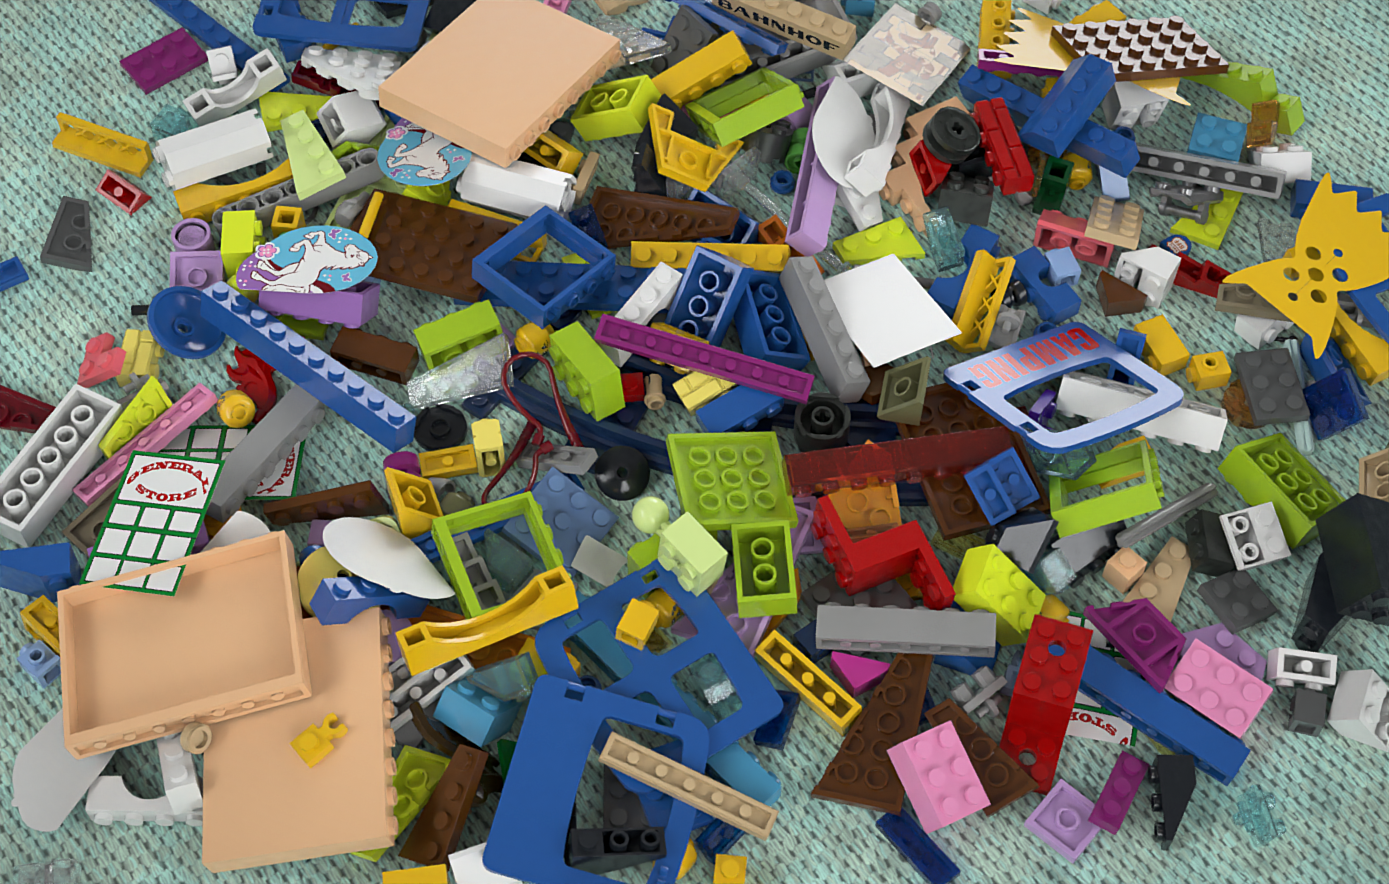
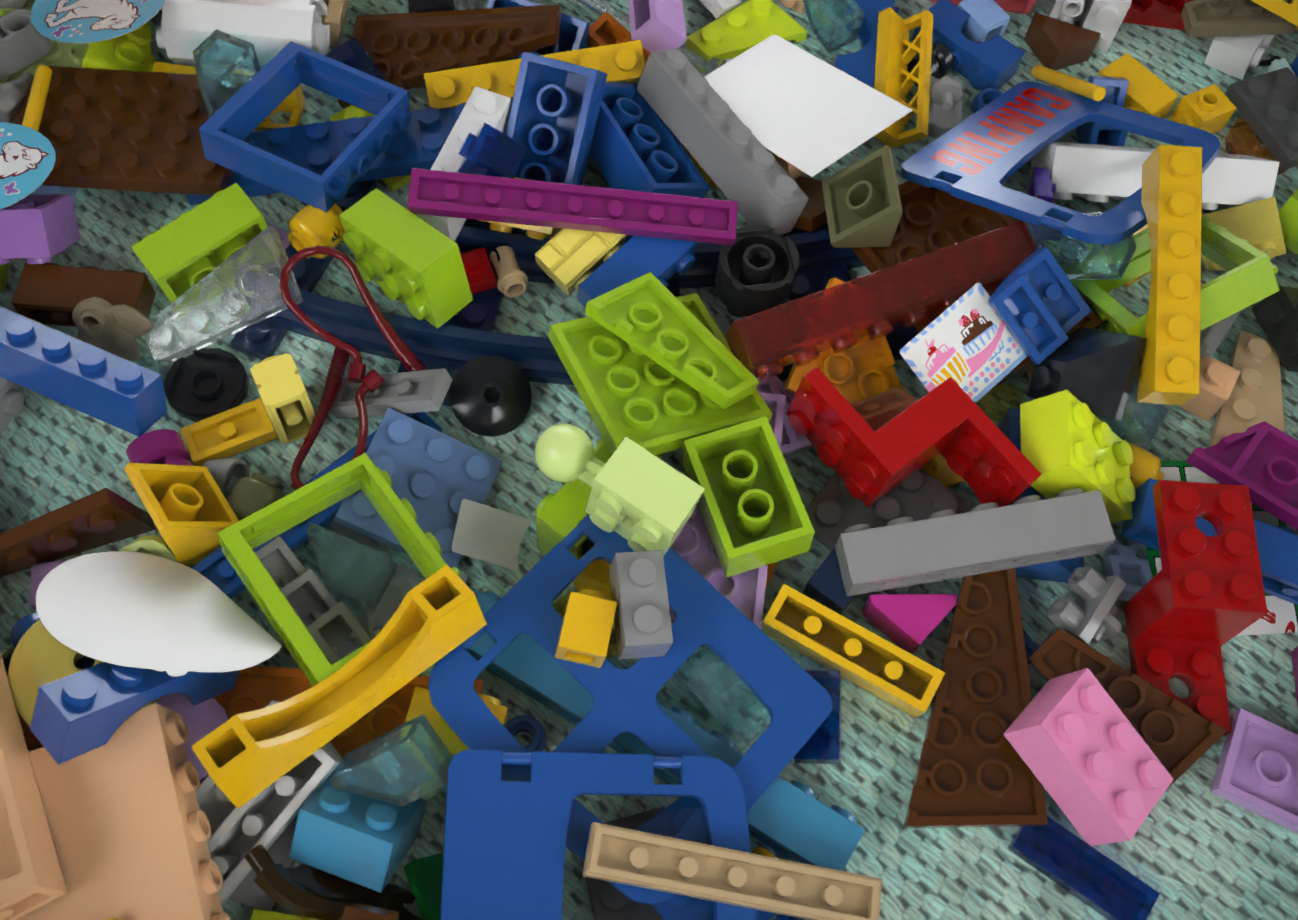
camera: 20 degrees left, 5 degrees up
none -> dark tan plate [72,297,154,365]
none -> clear light blue slope [193,29,261,117]
none -> clear blue brick [458,123,527,178]
none -> lime wing [585,272,760,409]
none -> light grey brick [609,550,673,660]
none -> sticker [899,282,1028,403]
none -> yellow bar [1031,65,1106,101]
none -> yellow arch [1137,145,1202,406]
none -> light yellow brick [1201,197,1287,271]

